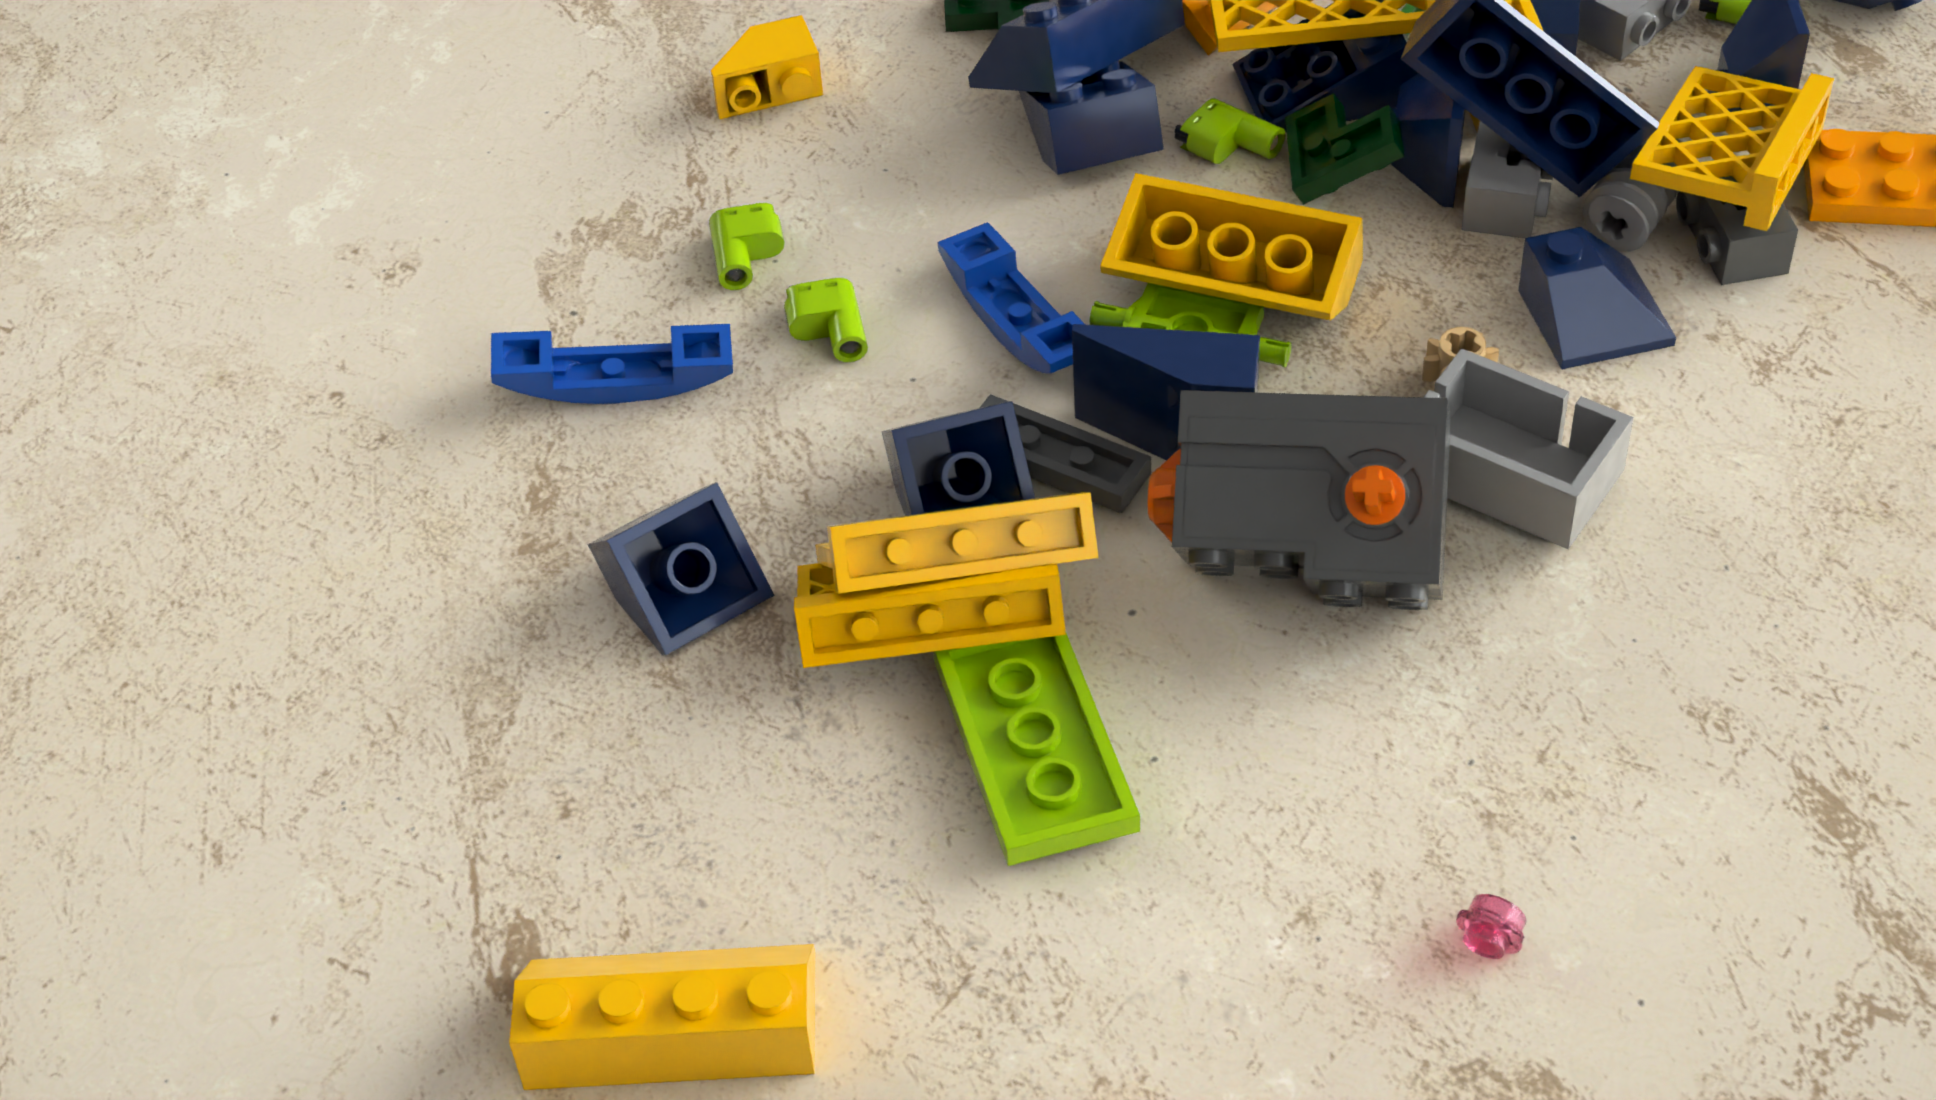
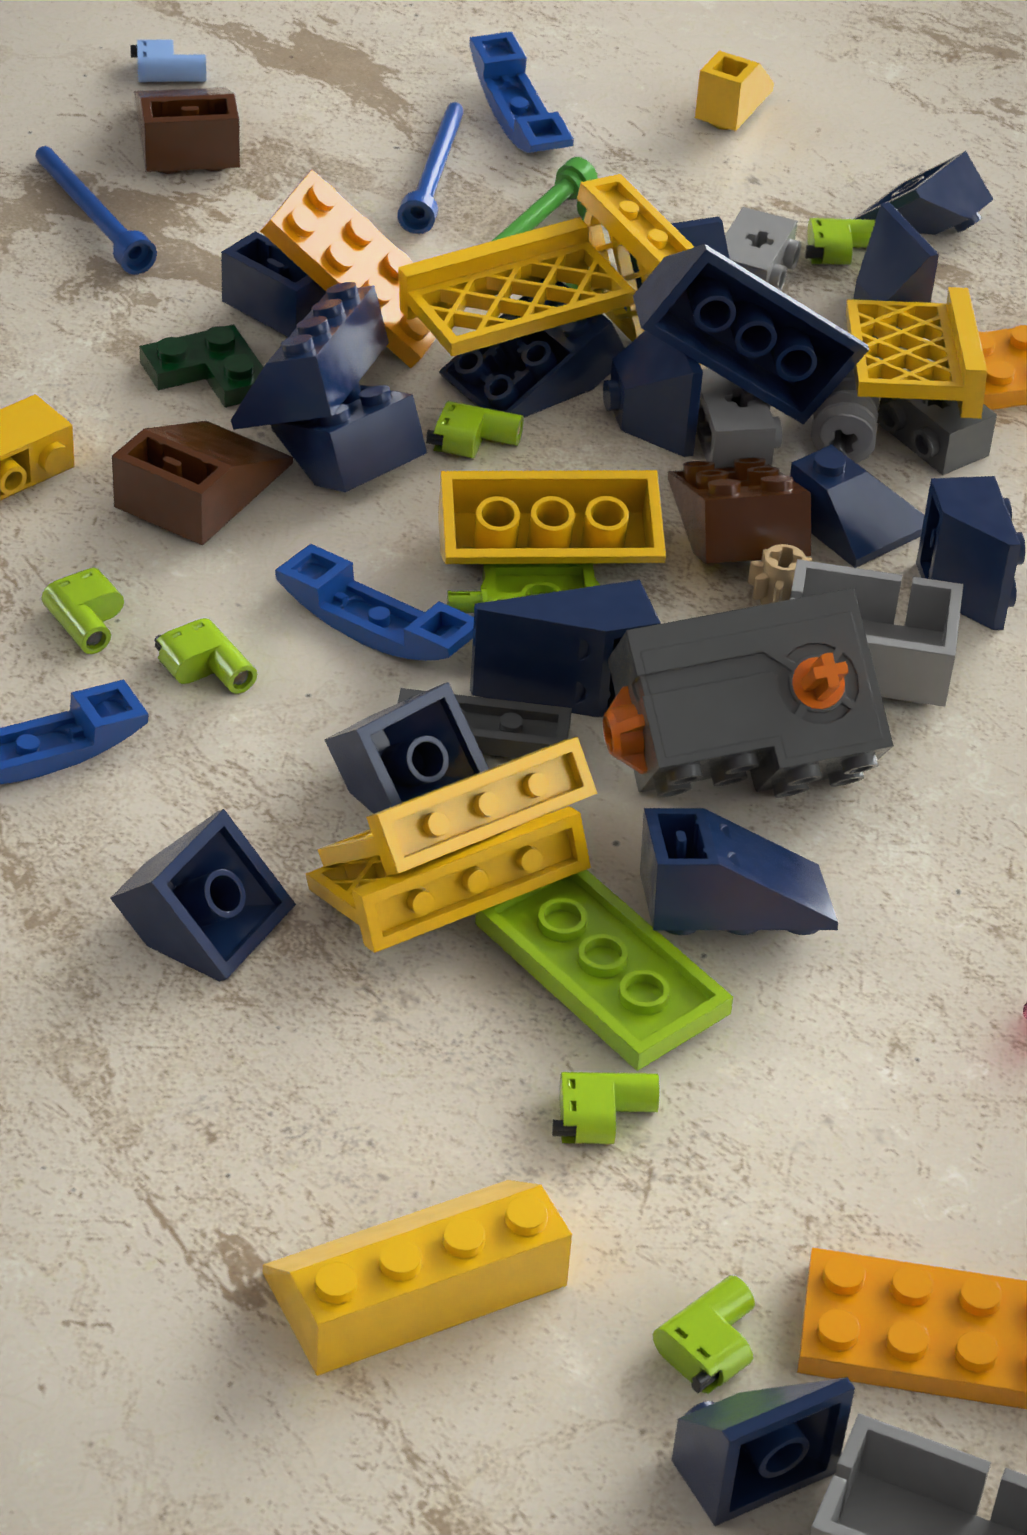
camera: 30 degrees left, 5 degrees down
dark green plate [1285,93,1405,205] -> none
none -> reddish brown slope [112,421,293,546]
none -> lime piece [552,1072,659,1144]
none -> dark blue slope [640,808,838,935]
none -> reddish brown slope [668,457,811,564]
none -> dark blue slope [916,476,1026,630]

